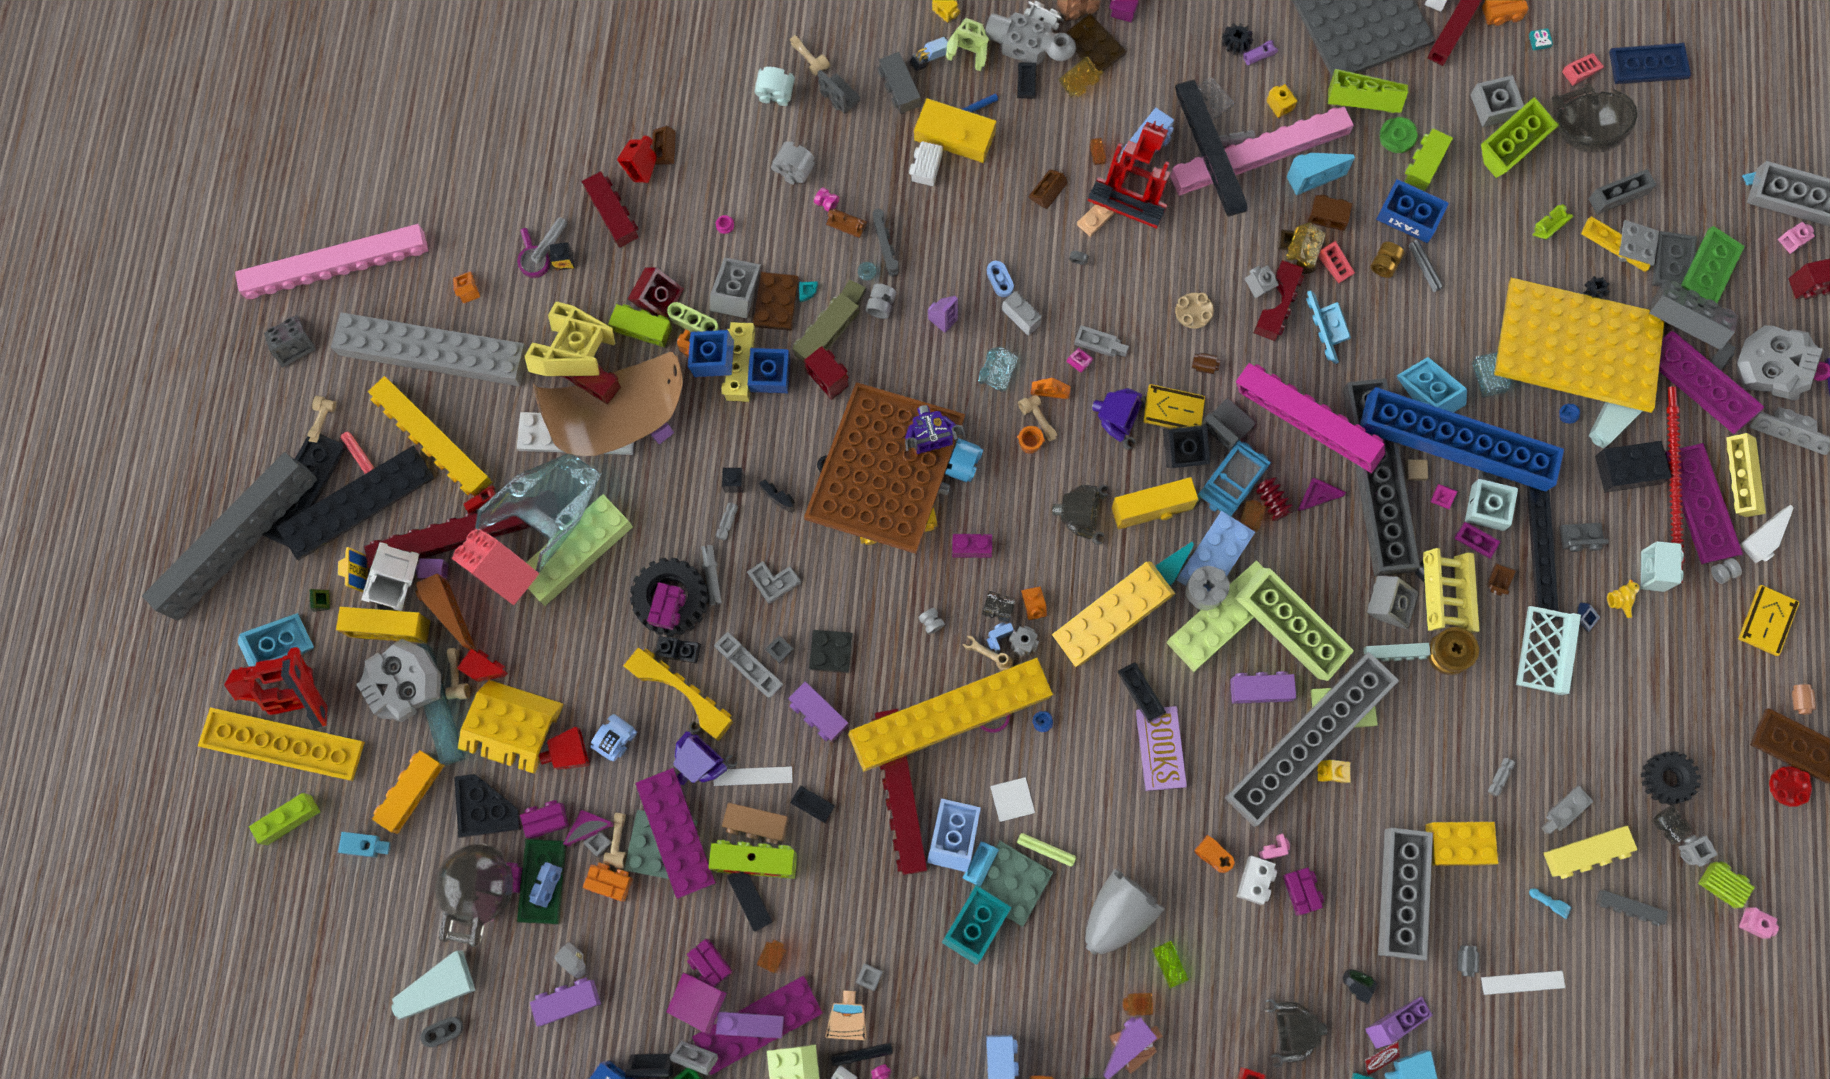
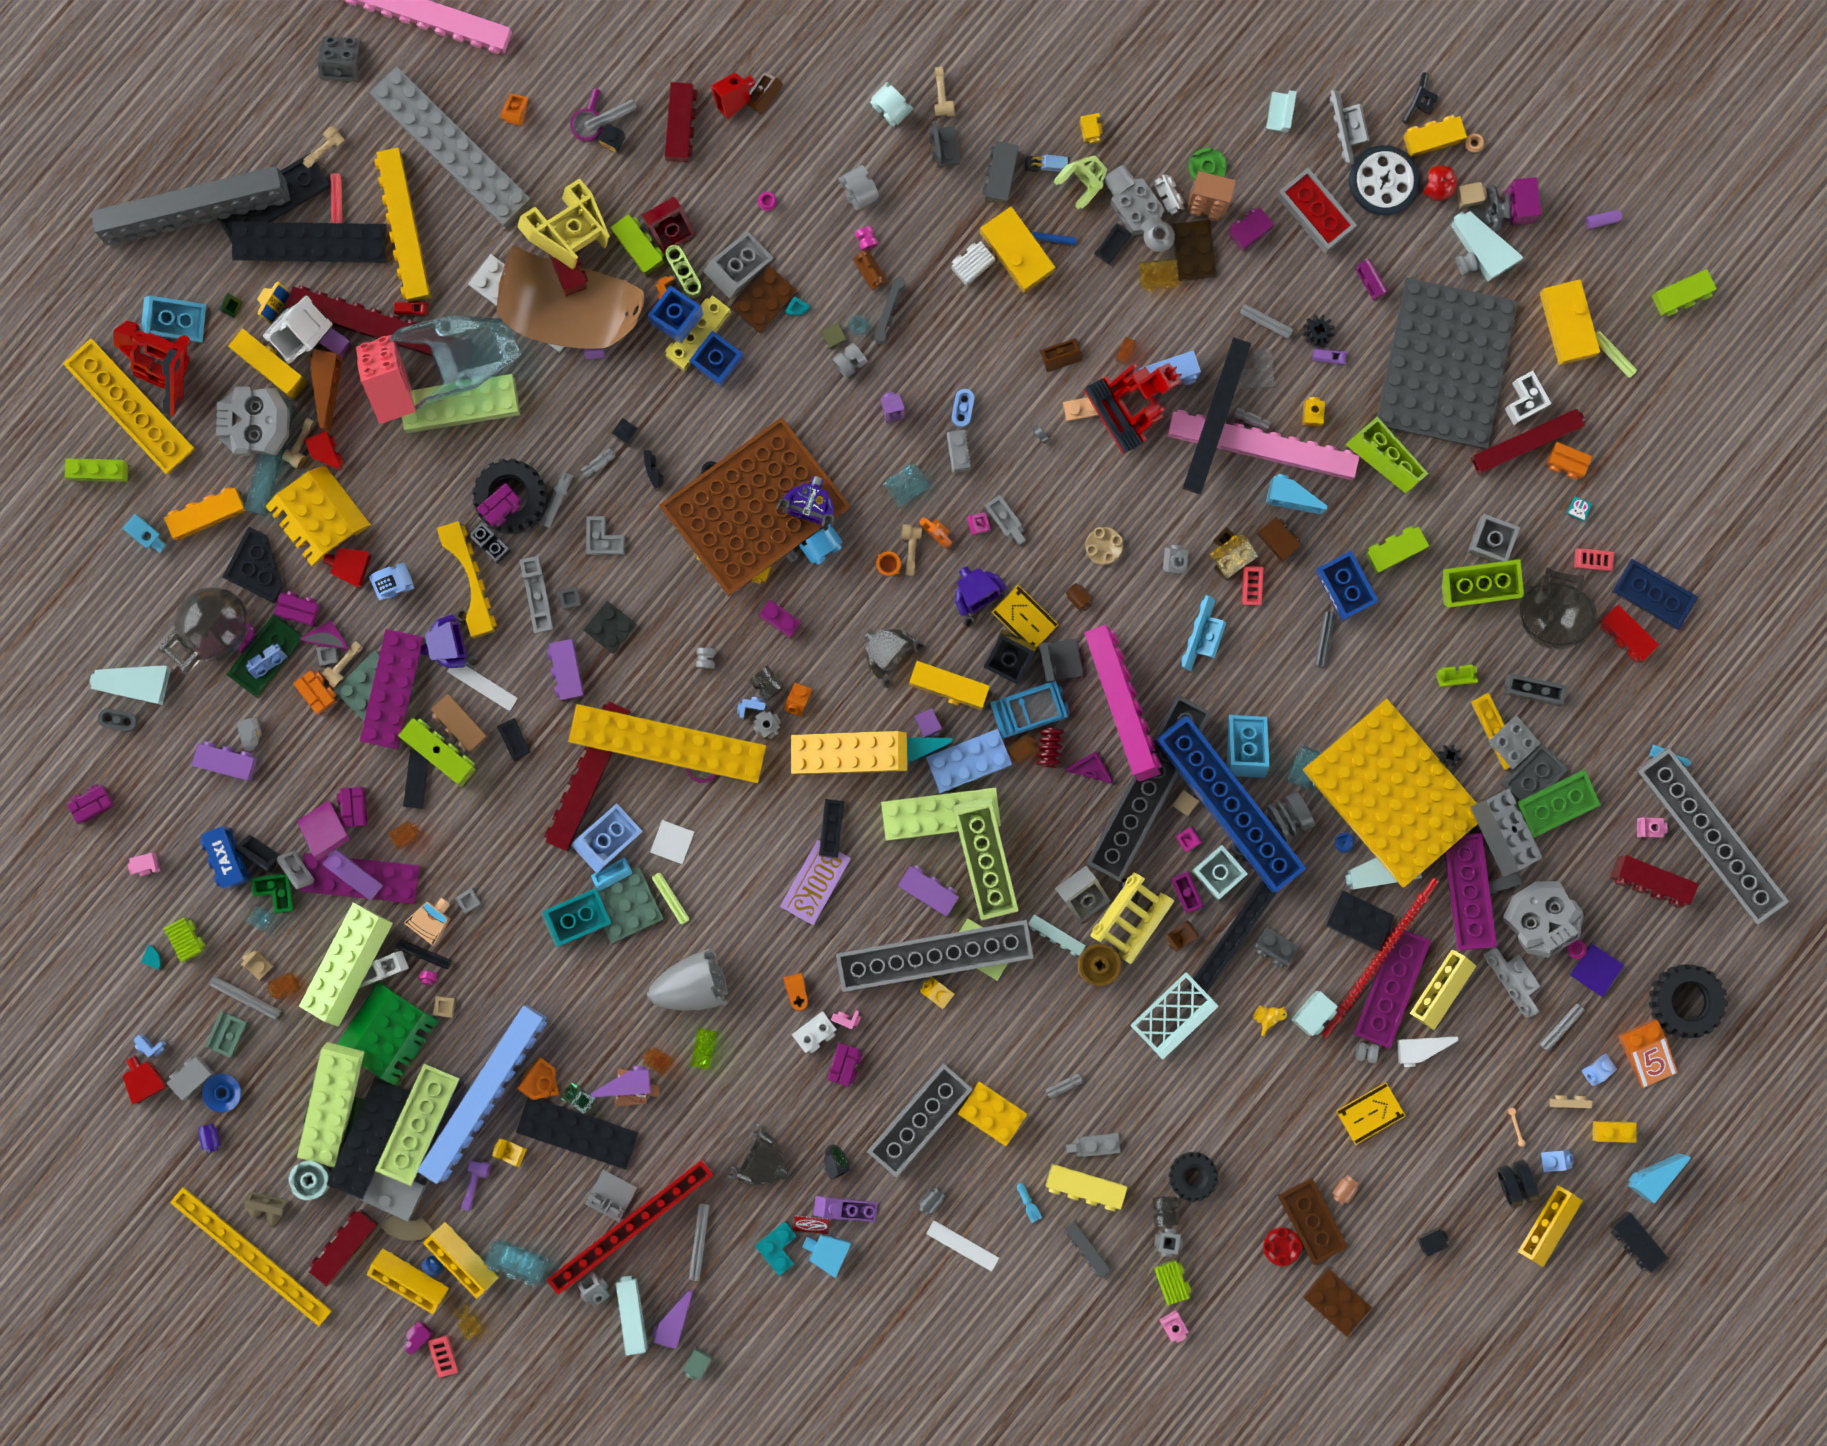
camera: 25 degrees right, 10 degrees up
olive brick [793,293,860,362] -> none
dark red brick [804,346,849,400] -> none
tan brick [963,636,1013,671] -> none
blue tile [1032,711,1053,732] -> none
light grey brick [1185,566,1229,610] -> none
dark red arch [1253,260,1304,341] -> none
pearl gold wheel [1370,242,1405,278] -> none
bright green tile [1379,117,1418,153] -> none
dark blue slope [1577,602,1600,632] -> none
none -> medium lavender brick [915,708,942,738]
none -> light grey axle [1240,304,1293,338]
none -> dark grey wheel [1267,791,1315,841]
none -> red brick [1598,604,1659,663]

